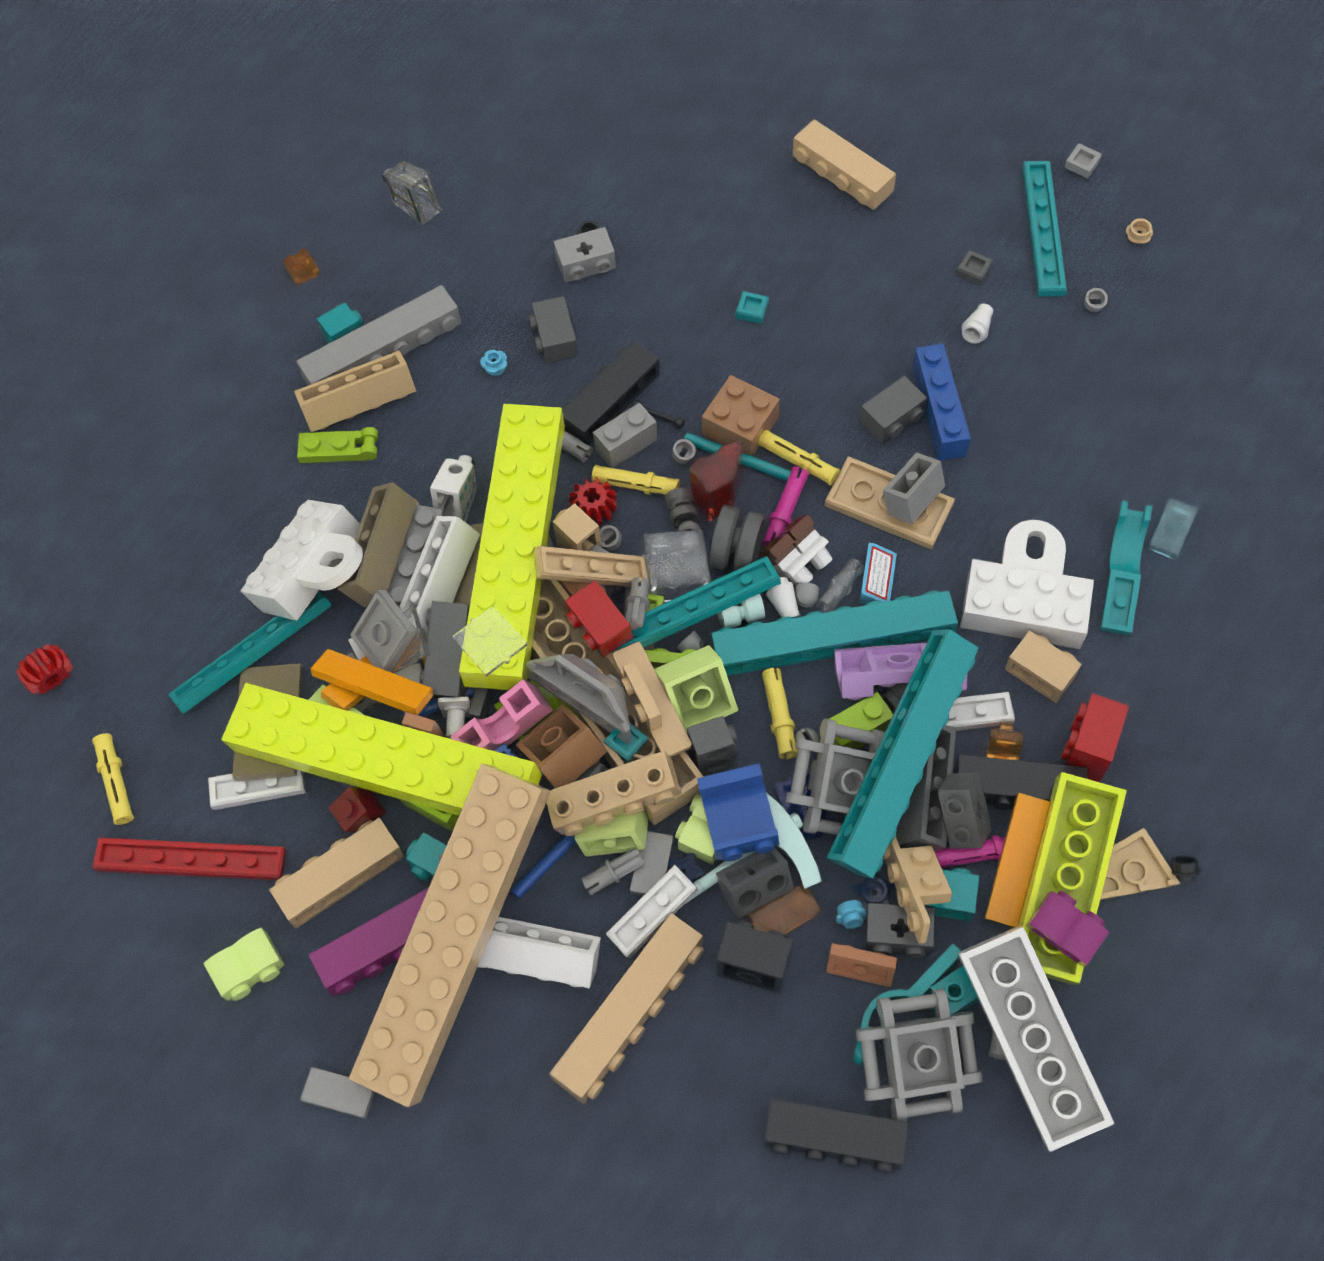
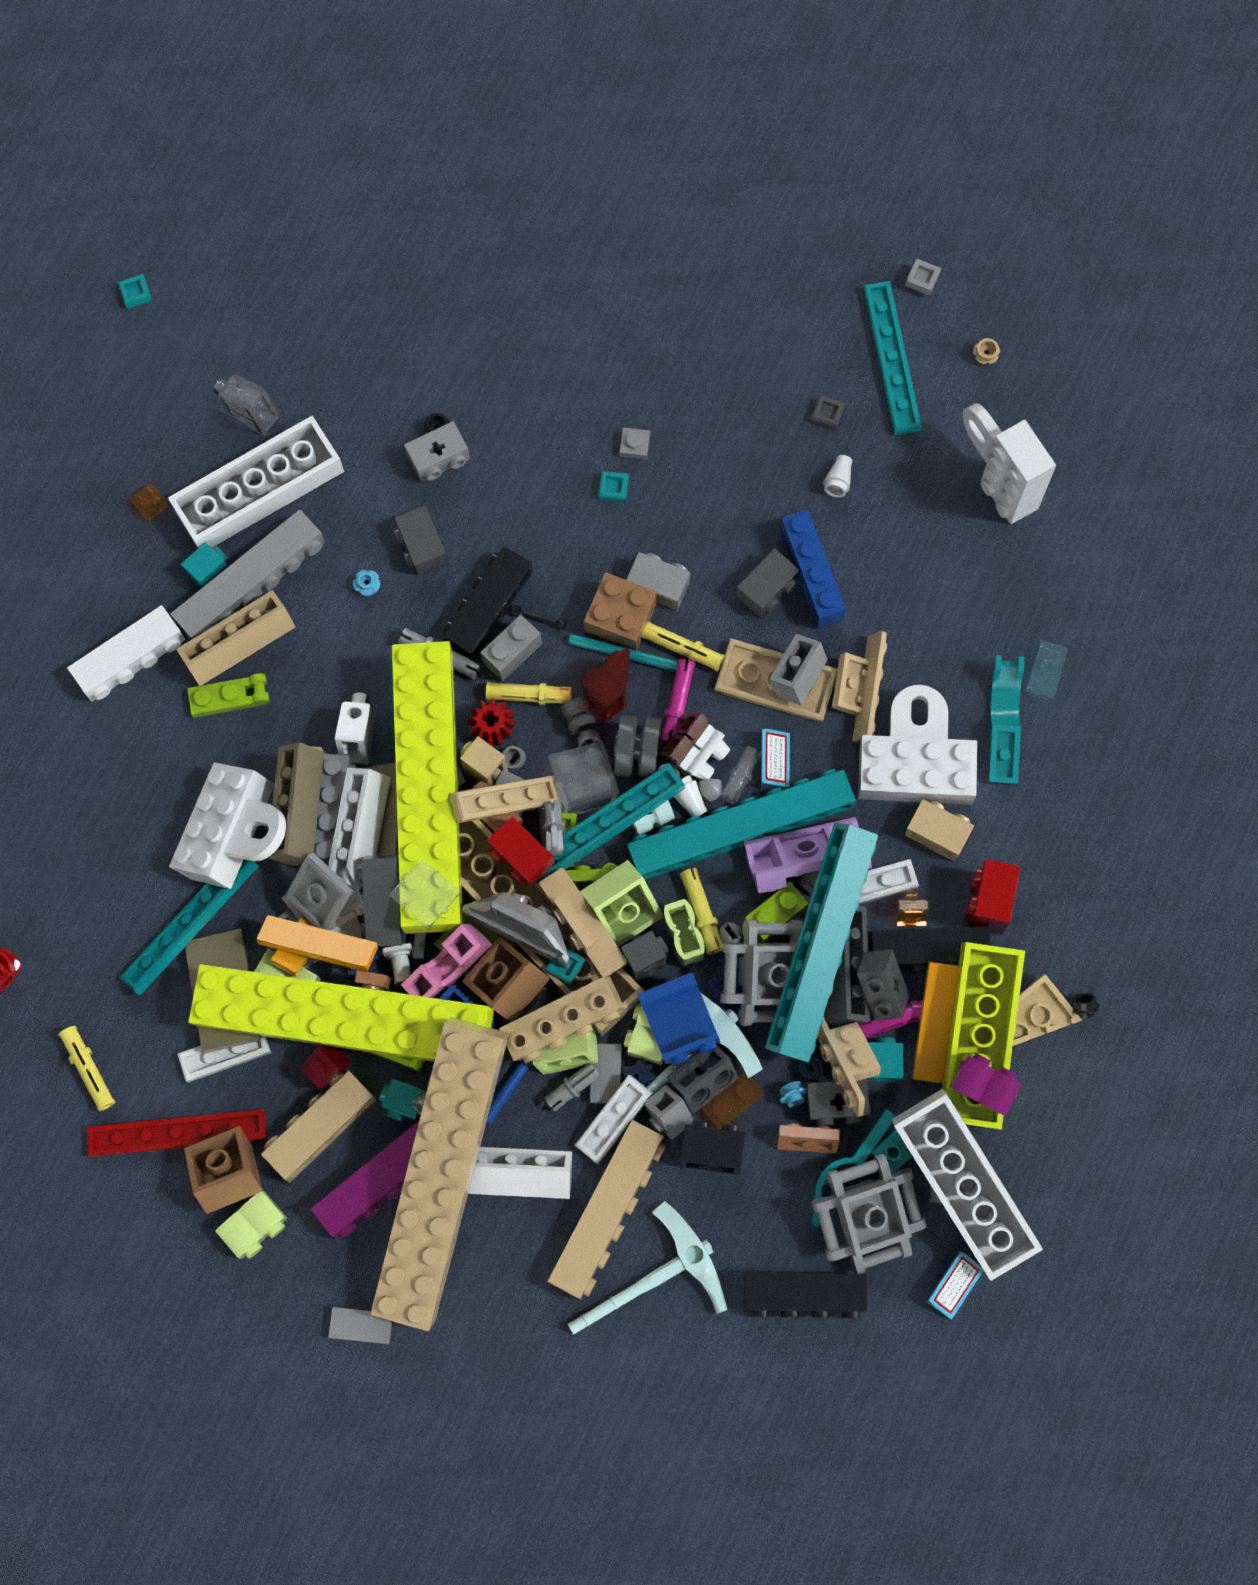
camera: 10 degrees left, 10 degrees up
light grey hinge [672,439,696,464] -> none
light grey hinge [677,631,703,652] -> none
tan brick [793,119,896,210] -> none
light grey hinge [1084,288,1108,313] -> none
none -> white brick [67,605,185,702]
none -> teal tile [118,274,153,309]
none -> white brick [168,416,344,548]
none -> medium nougat brick [184,1126,263,1214]
none -> light aqua piece [568,1201,727,1334]
none -> light grey plate [620,428,650,460]
none -> light grey brick [627,552,691,611]
none -> light grey brick [644,1085,694,1140]
none -> yellowish green brick [664,899,704,966]
none -> tan bracket [832,631,887,743]
none -> slope [926,1251,983,1320]
none -> white brick [963,403,1056,525]

